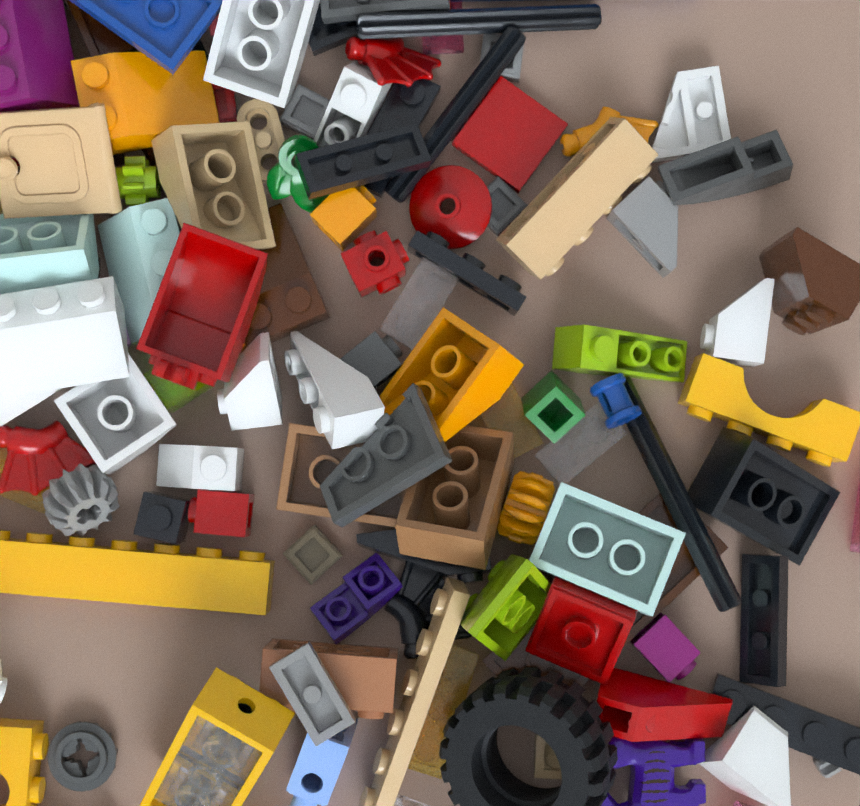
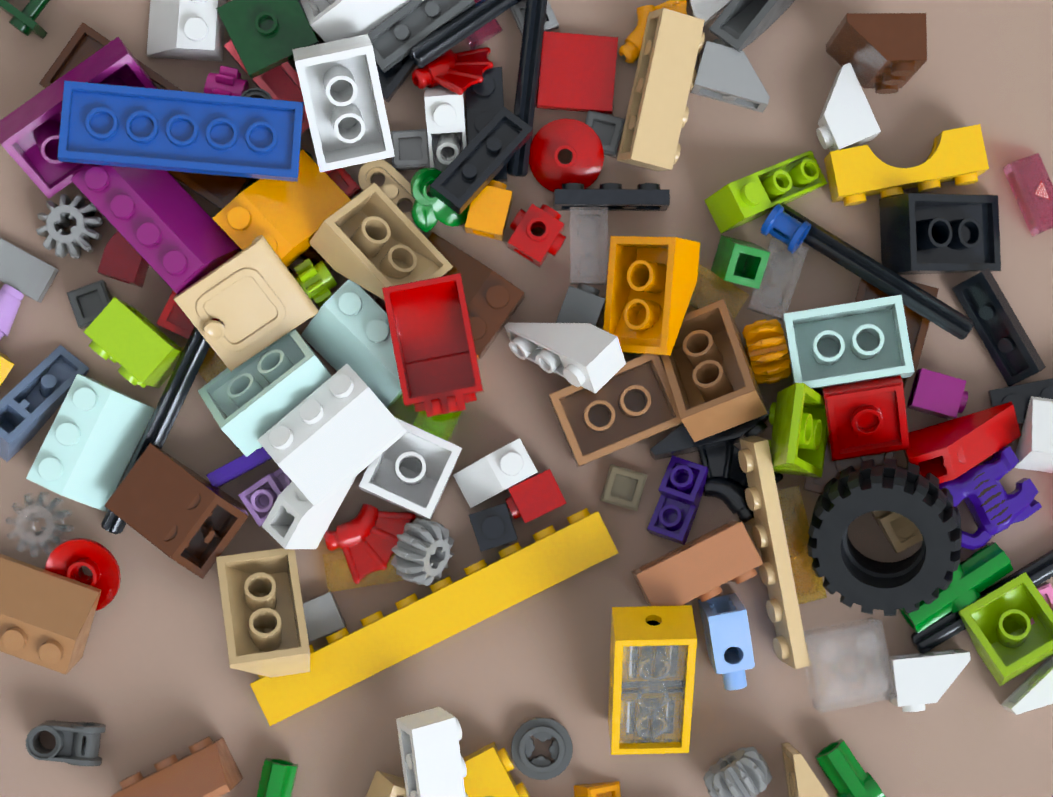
camera: 25 degrees left, 0 degrees up
white slope [217,332,282,431] -> none
light grey plate [269,641,356,746] -> none
dark grey wing [320,383,453,527] -> none

